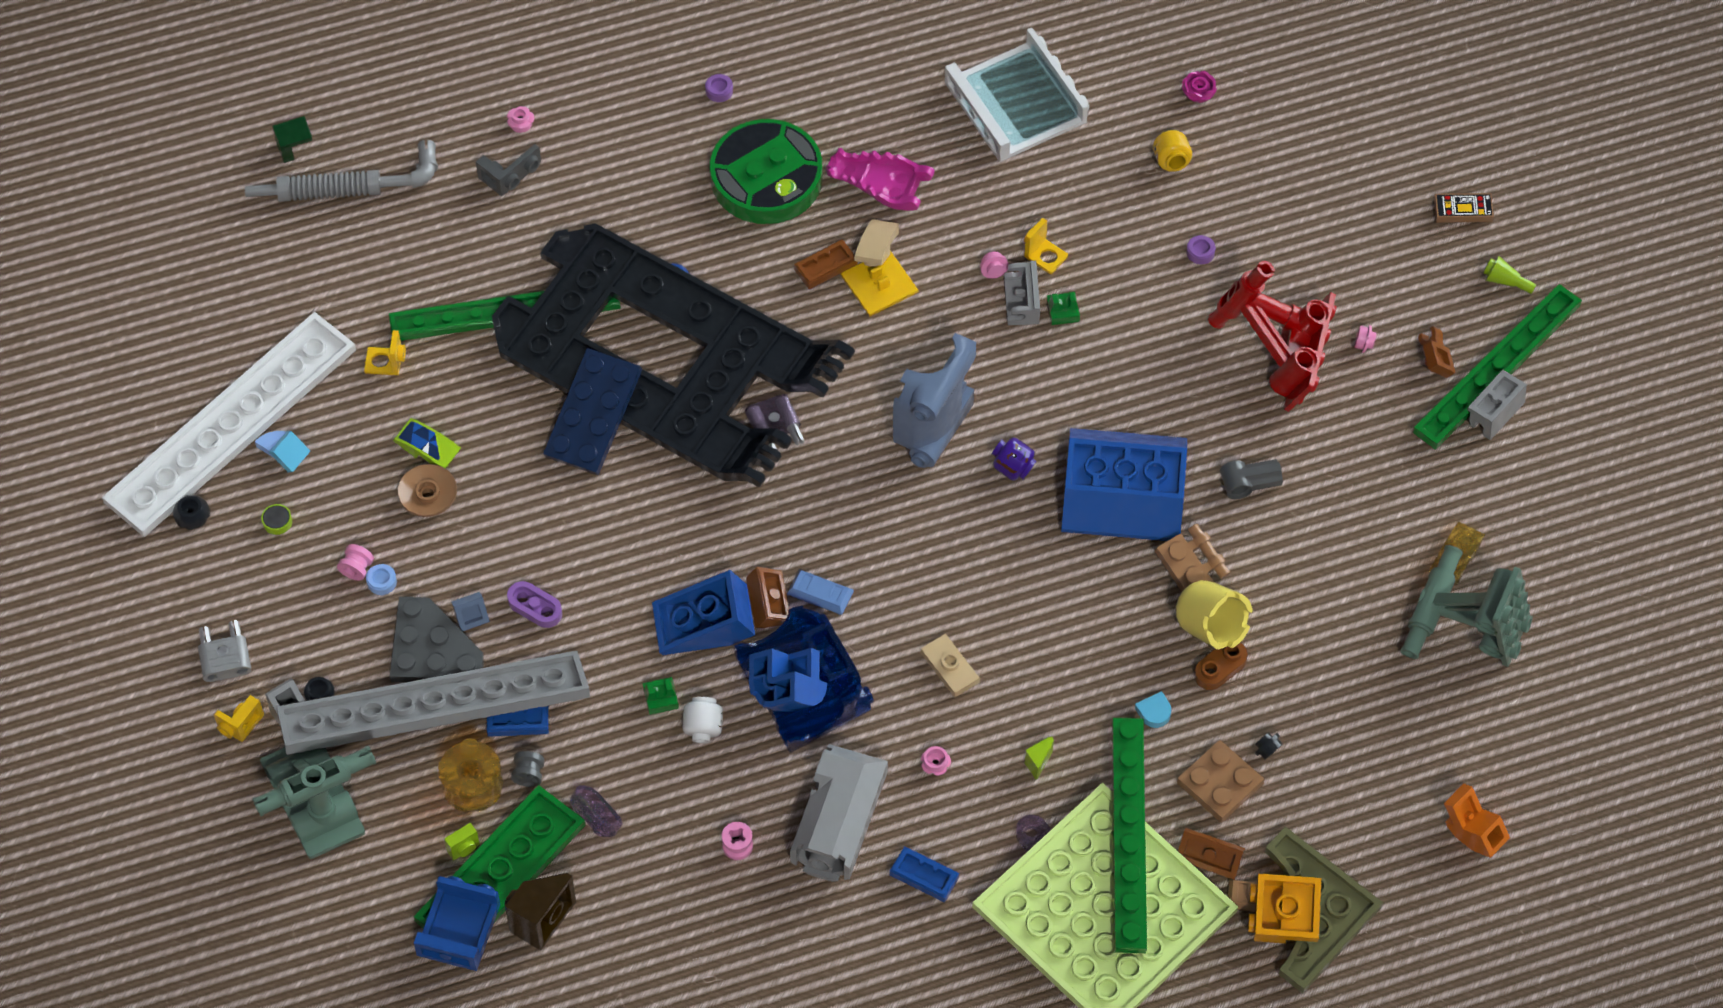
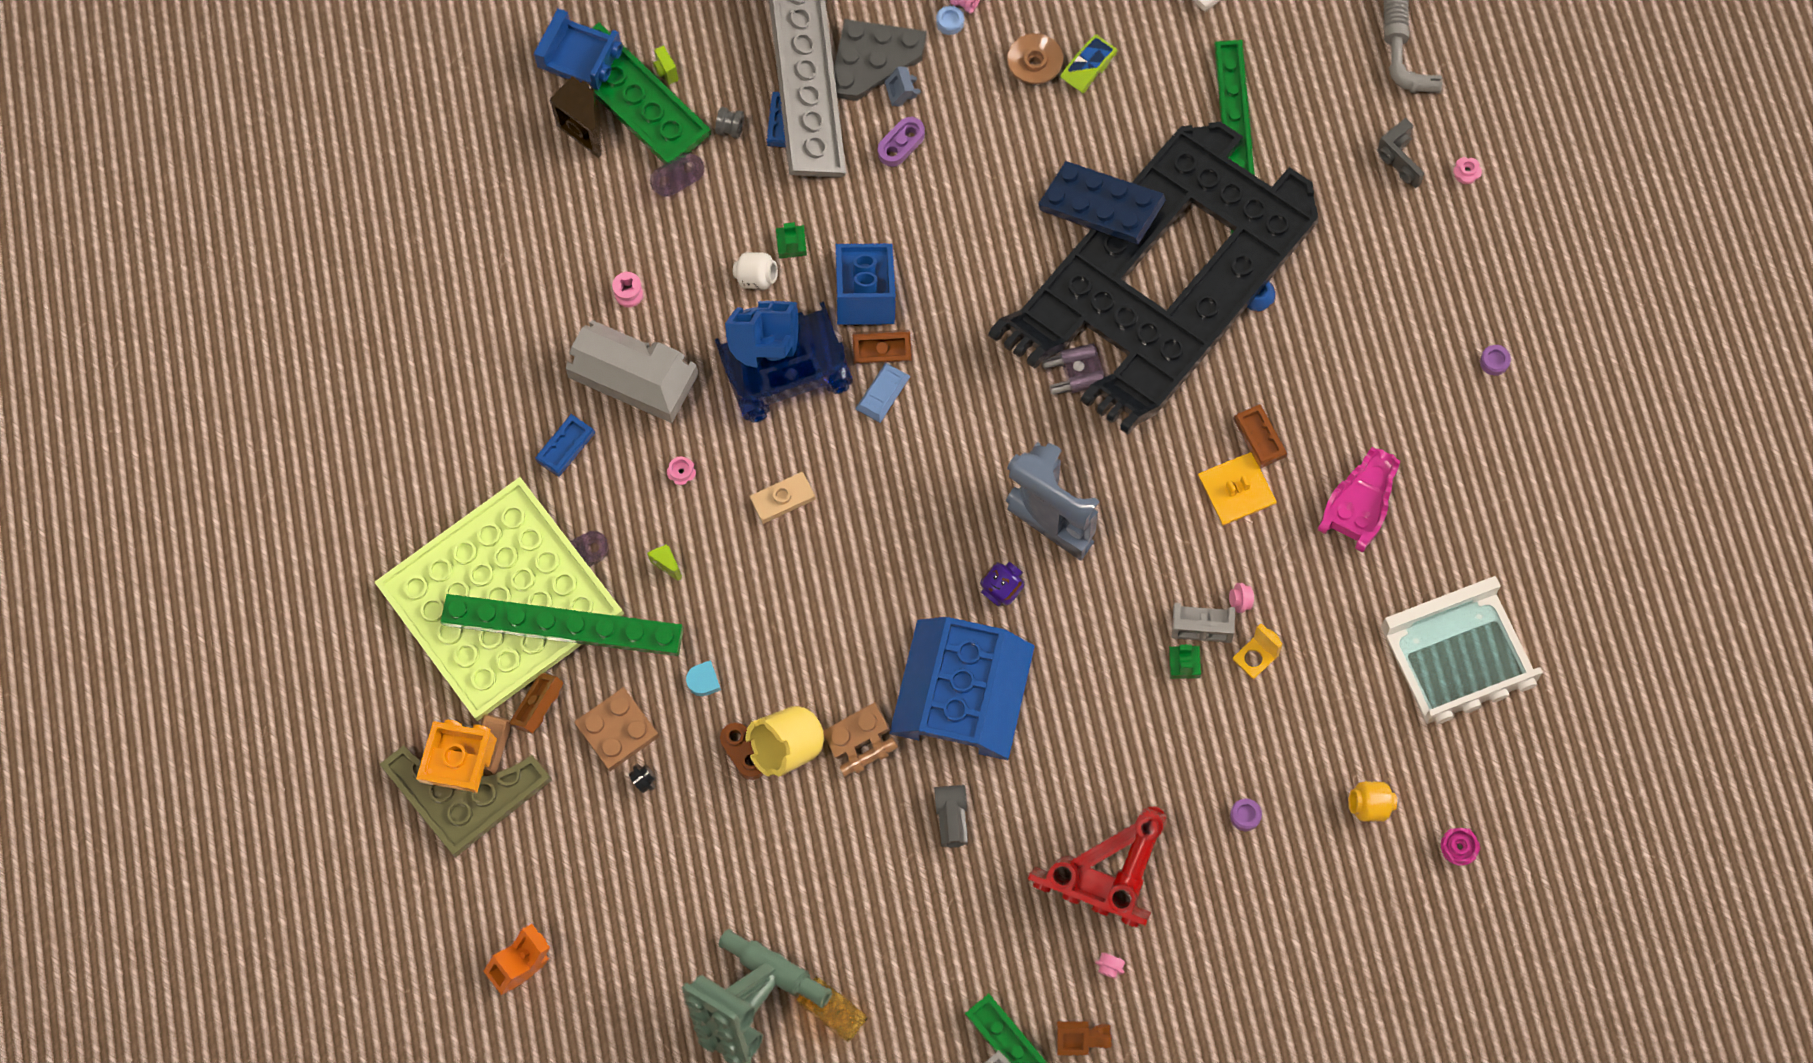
camera: 100 degrees right, 10 degrees up
yellow bracket [364,330,406,375] -> none
clear yellow brick [438,738,503,812] -> none
piece [710,119,823,224] -> none
tan slope [854,219,899,266] -> none

